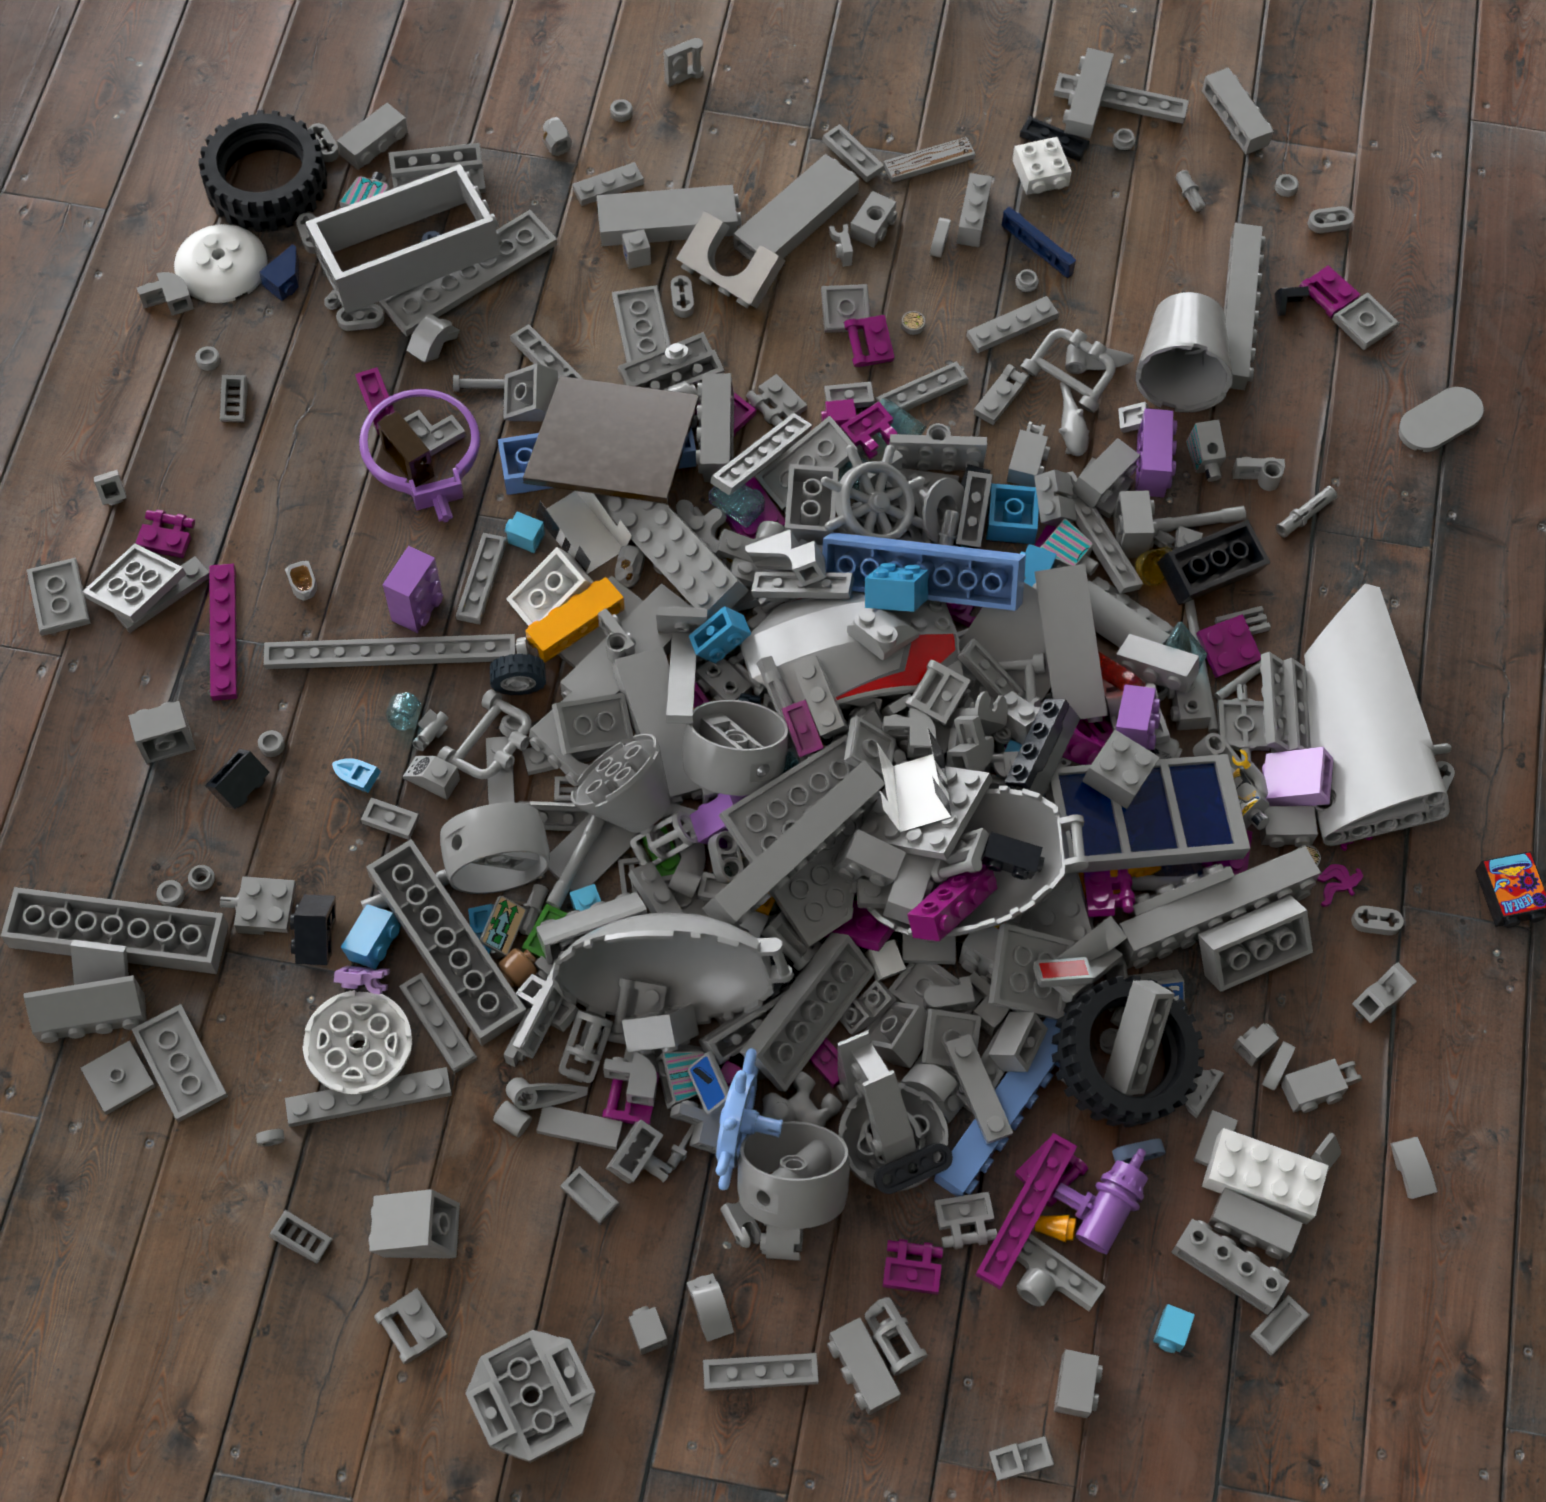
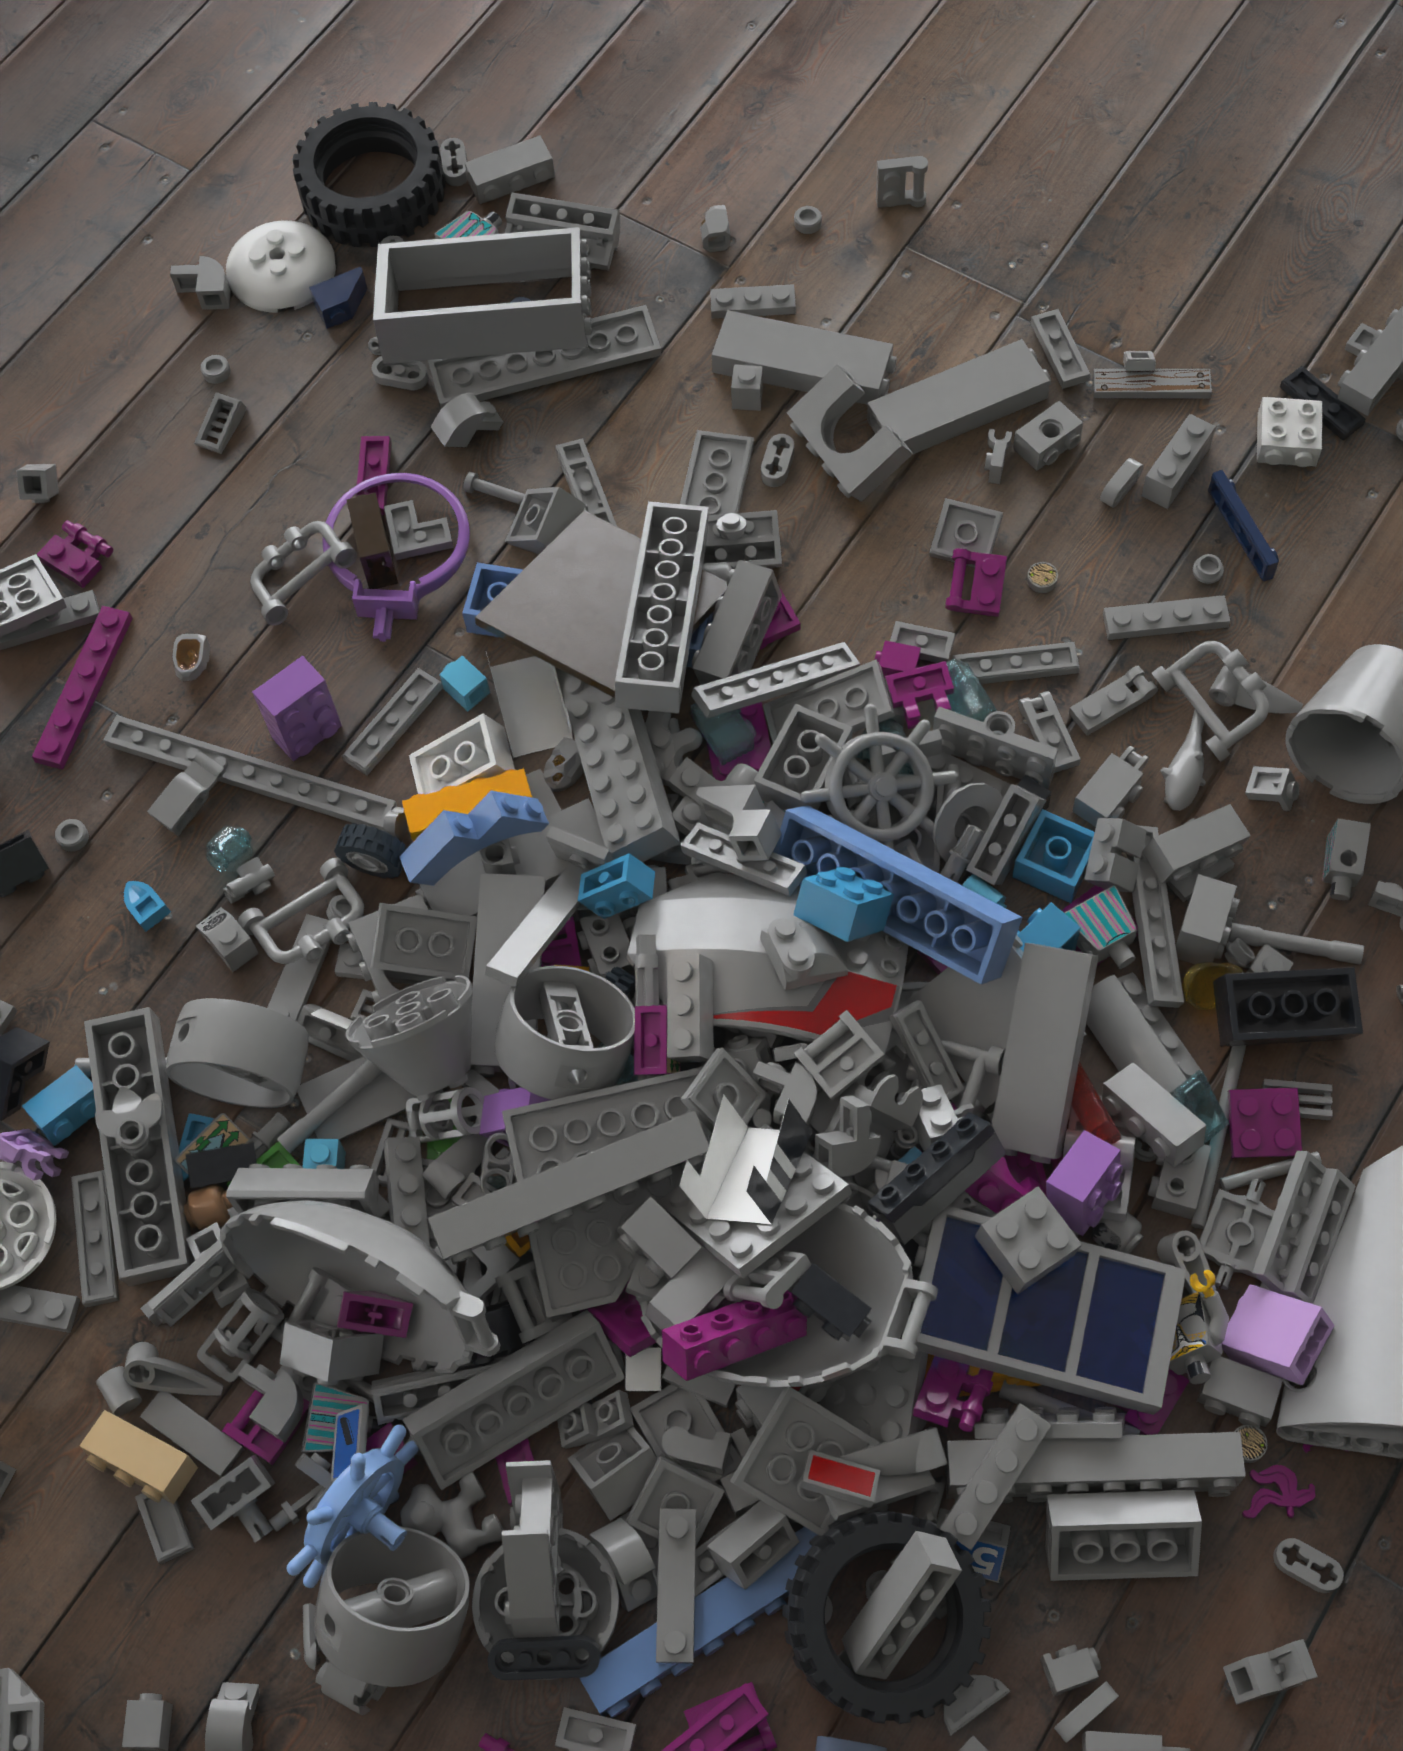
camera: 30 degrees right, 0 degrees up
light grey plate [361,798,420,840] -> none
light grey plate [746,374,807,427] -> none
medium lavender brick [1135,408,1177,497] -> none
none -> tan brick [80,1410,198,1504]
none -> light grey plate [95,1086,163,1151]
none -> light grey piece [147,751,226,836]
none -> black tile [185,1141,257,1188]
none -> light grey bar [250,521,357,625]
none -> magenta slope [336,1291,413,1338]
none -> medium blue arch [399,791,549,886]
none -> light grey brick [615,501,709,713]
none -> light grey plate [939,1403,1052,1550]
none -> light grey plate [1018,691,1081,773]
none -> light grey tile [1123,351,1156,371]

